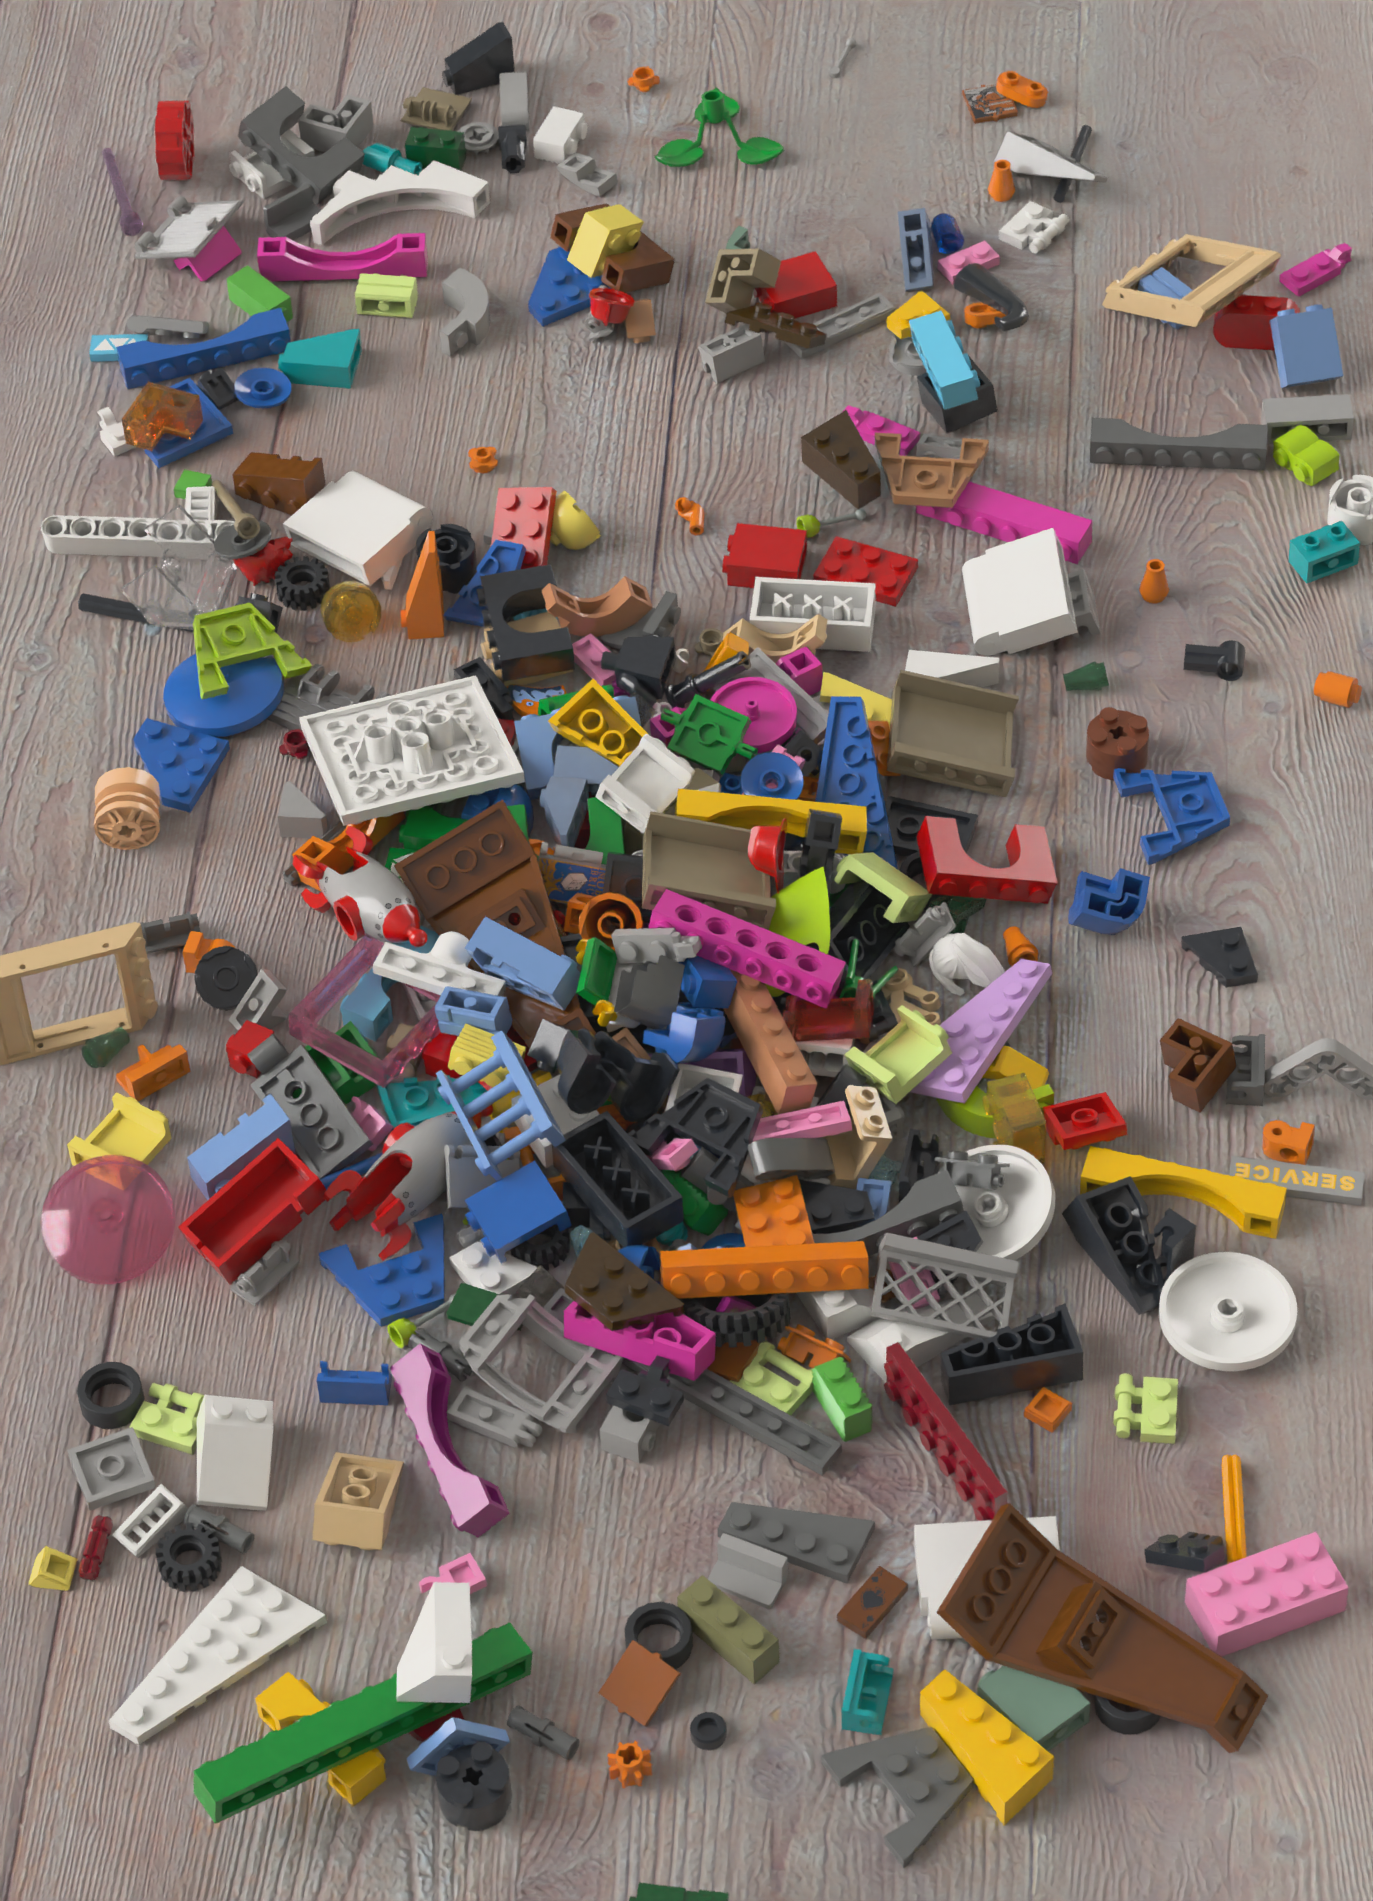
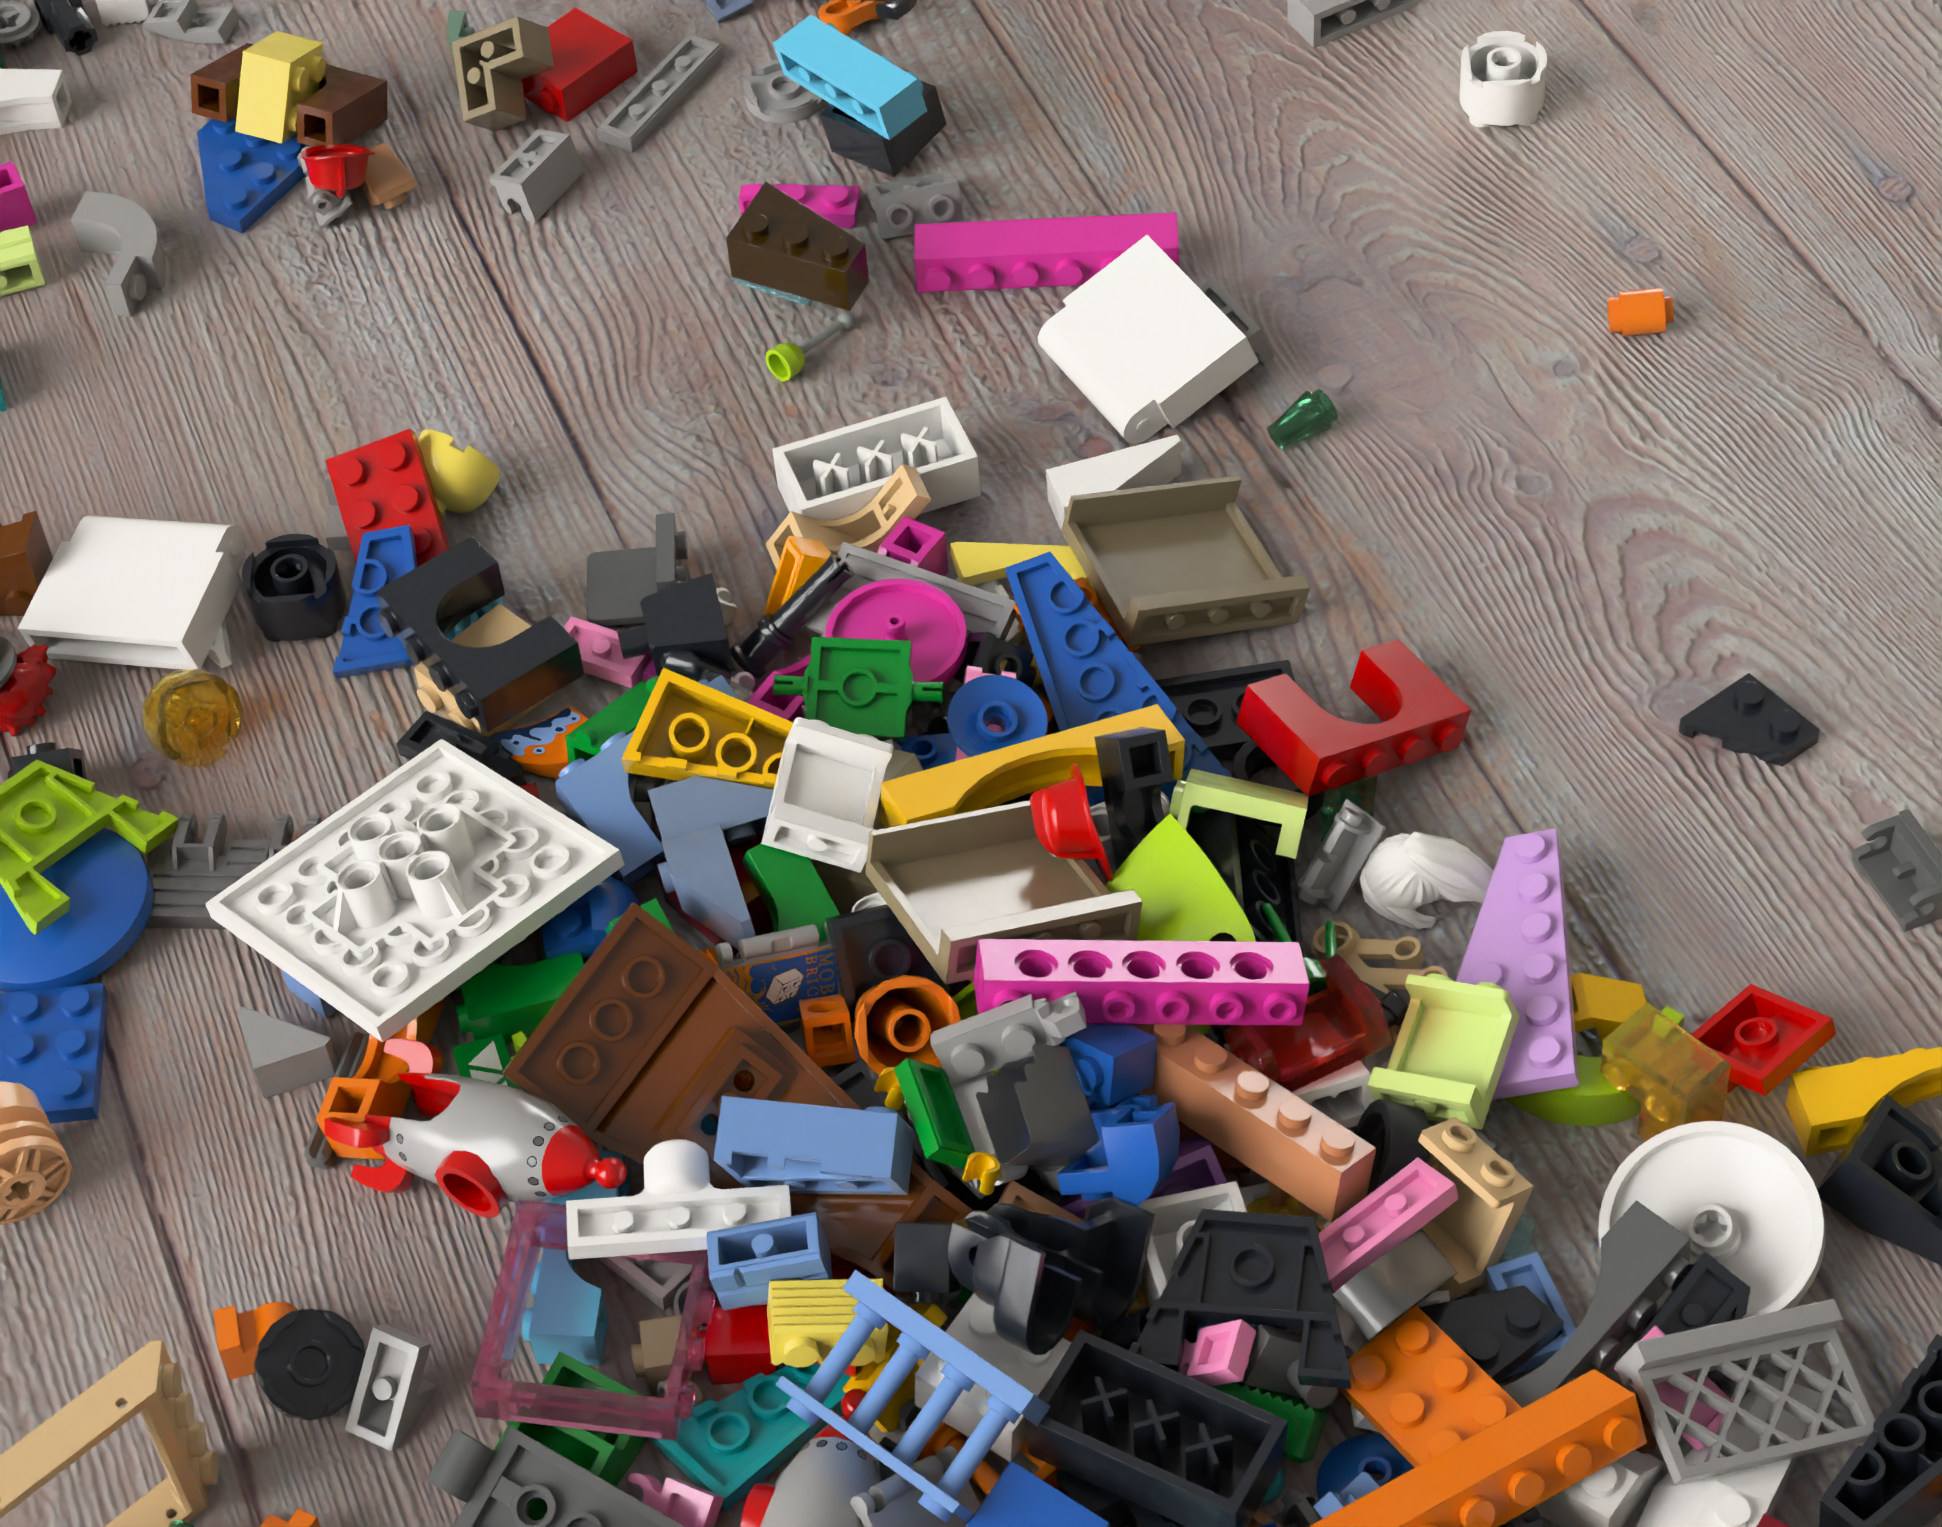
camera: 25 degrees left, 0 degrees up
dark grey hinge [140,912,200,954] -> none
red brick [226,1020,275,1078] -> none
black tyre [275,556,330,611] -> none
dark red plate [279,729,309,759] -> none
orange wedge [400,531,444,639] -> none
orange plate [468,446,498,473] -> none
nougat arch [542,576,653,637] -> none
orange arm [675,497,704,535] -> none
dark tan plate [694,628,723,657] -> none
red brick [722,523,808,588] -> none
dark brown wing [725,303,827,349] -> none
red plate [813,536,918,607] -> none
medium nougat wing [875,432,989,508] -> none
yellow wing [887,291,950,340] -> none
black hinge [899,1129,943,1202] -> none
dark grey hinge [935,1151,1010,1190] -> none
orange cone [1003,926,1038,967] -> none
blue brick [1068,868,1150,935] -> none
copper brick [1086,707,1149,780] -> none
dark grey arch [1090,418,1267,470] -> none
blue wing [1113,768,1230,865] -> none
orange cone [1139,559,1169,604] -> none
reddish brown brick [1160,1018,1237,1113] -> none
black piece [1184,640,1246,681] -> none
lime brick [1273,425,1339,486] -> none
teal brick [1288,521,1360,584] -> none

